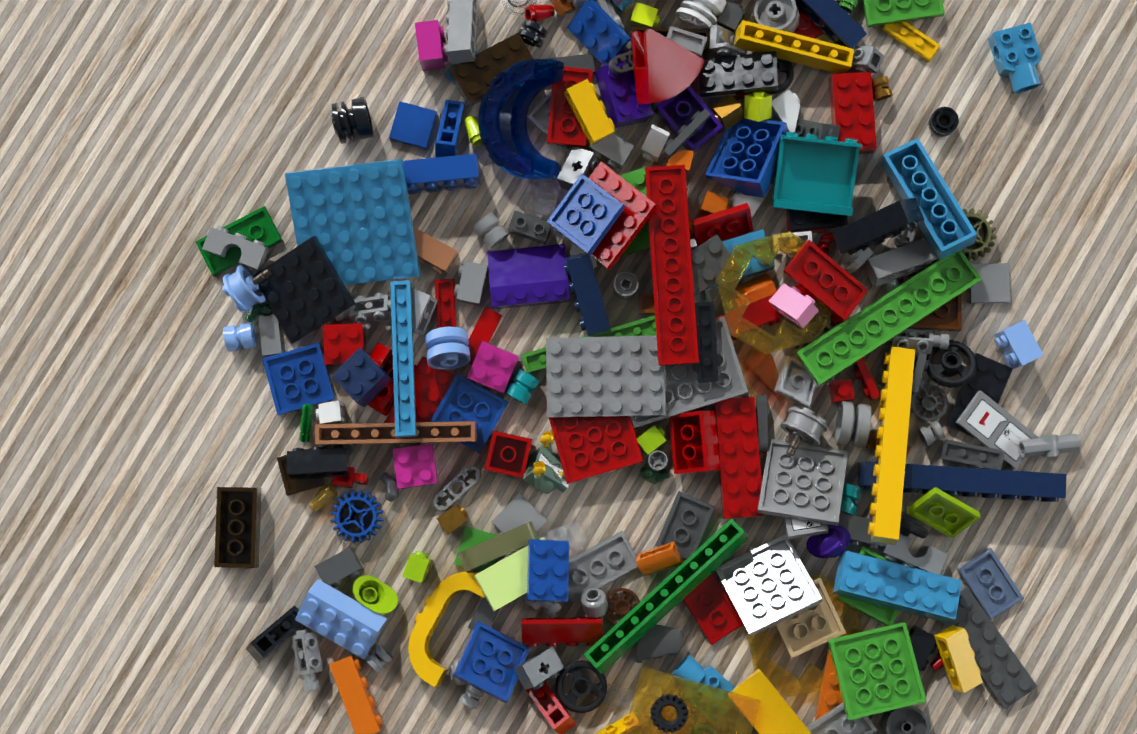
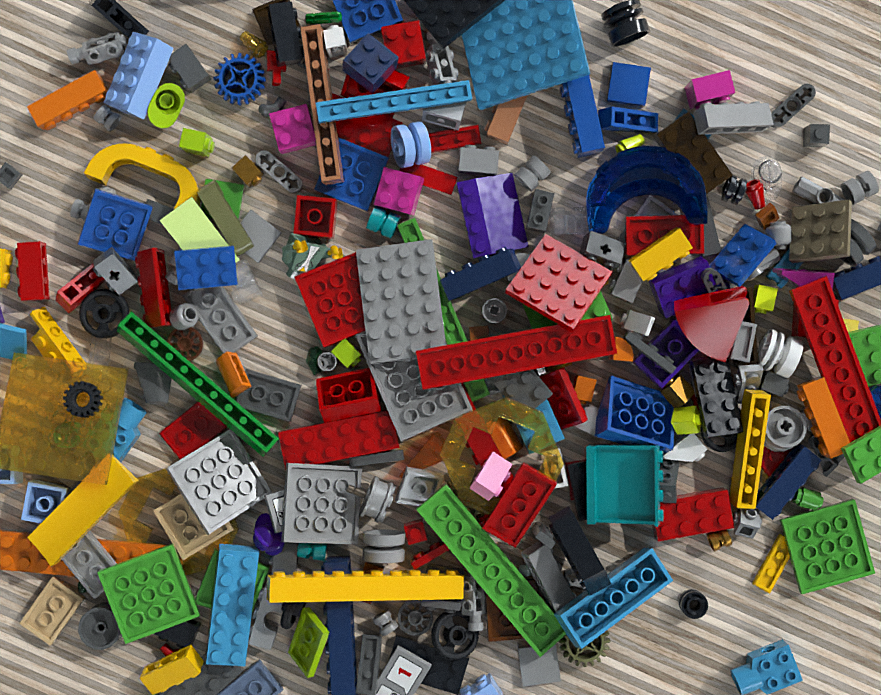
camera: 80 degrees right, 5 degrees up
plate [547,173,626,255] -> none
black plate [695,301,719,383] -> none
red arm [817,232,835,253] -> none

